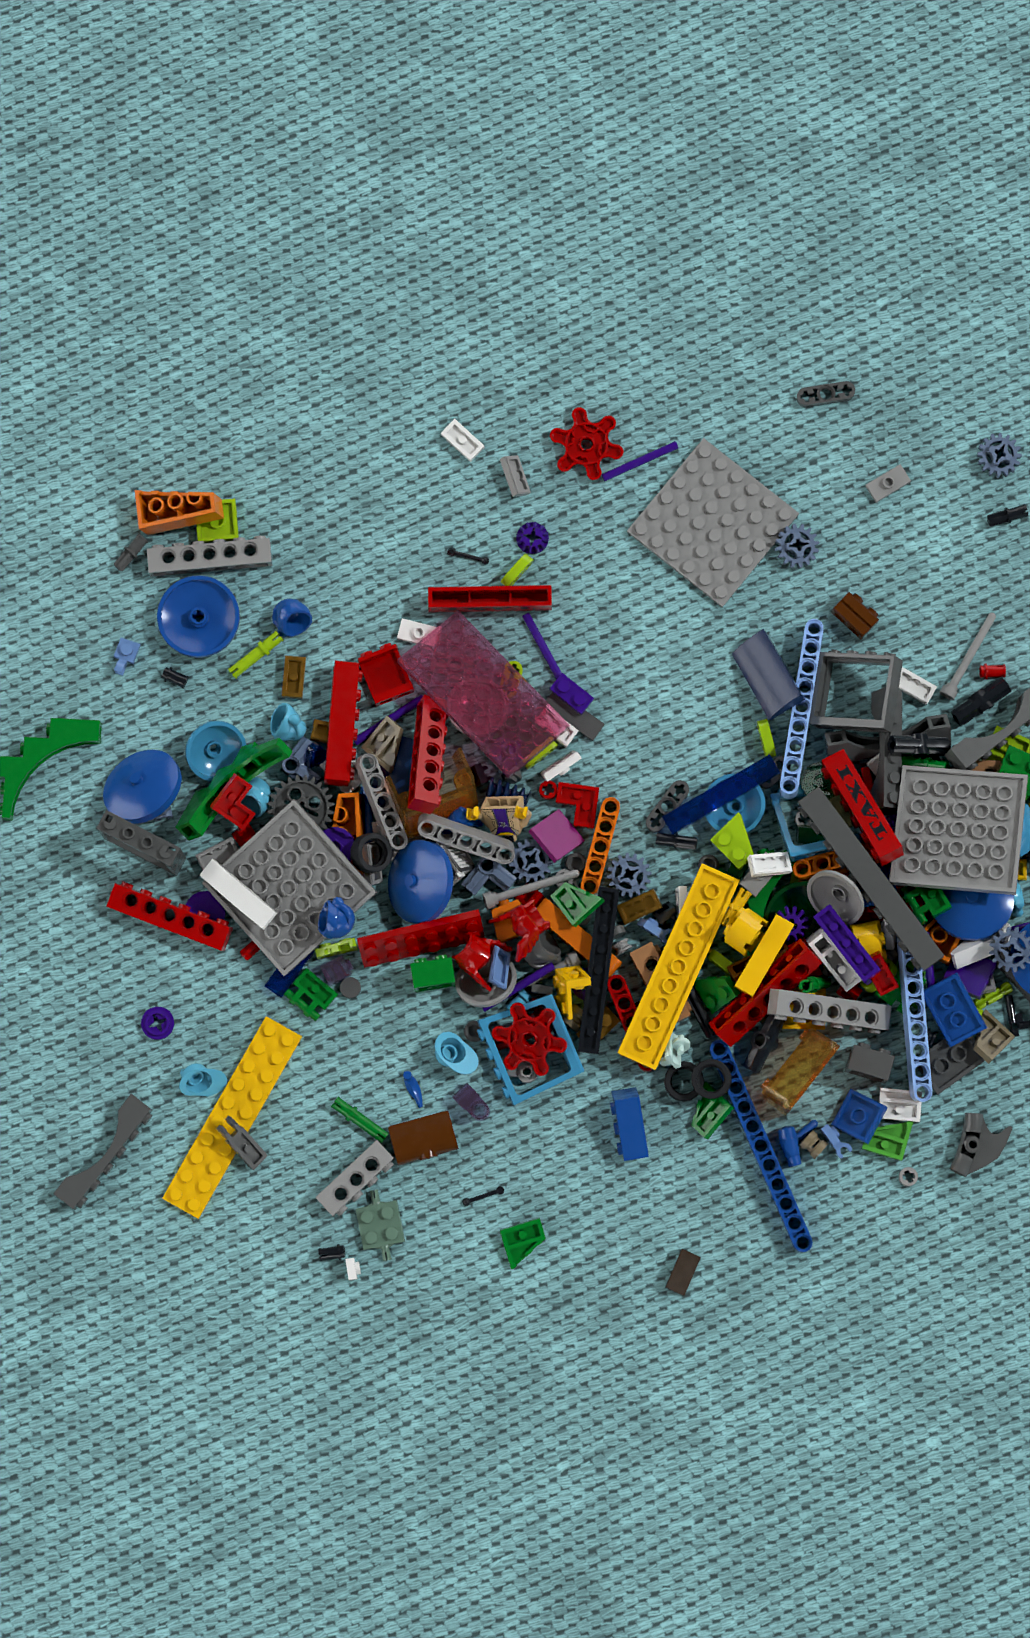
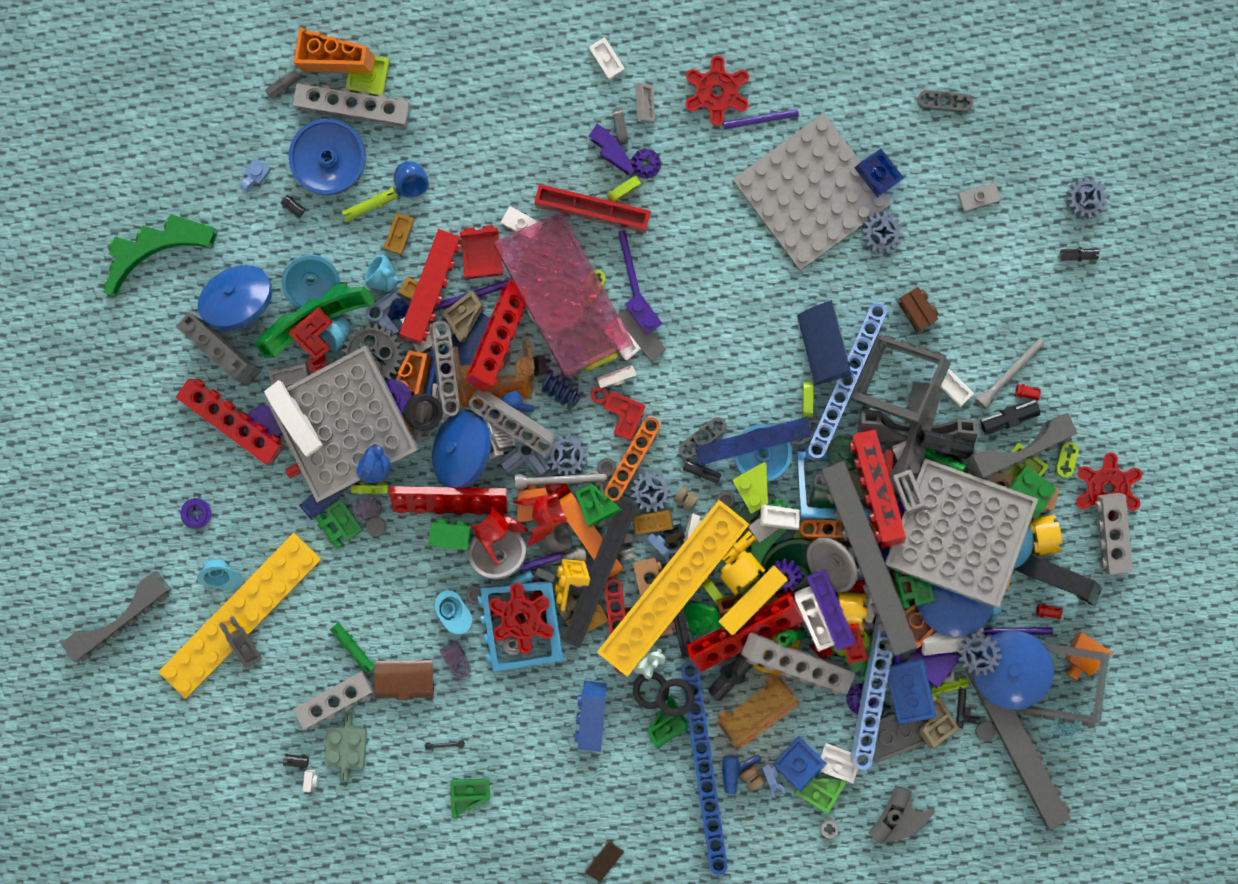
camera: 15 degrees right, 5 degrees up
blue bar [403,1071,423,1108] -> none
black hinge [447,547,489,565] -> none
torso [466,796,532,843] -> none
medium blue tile [488,945,511,990] -> none
magenta tile [528,809,585,863] -> none
dark grey brick [844,1042,895,1084] -> none
none -> dark purple slope [589,124,634,177]
none -> dark grey beam [613,108,628,145]
none -> dark tan wheel [673,485,699,511]
none -> dark purple gear [846,684,876,714]
none -> clear blue plate [854,149,904,198]
none -> light grey tile [892,469,925,513]

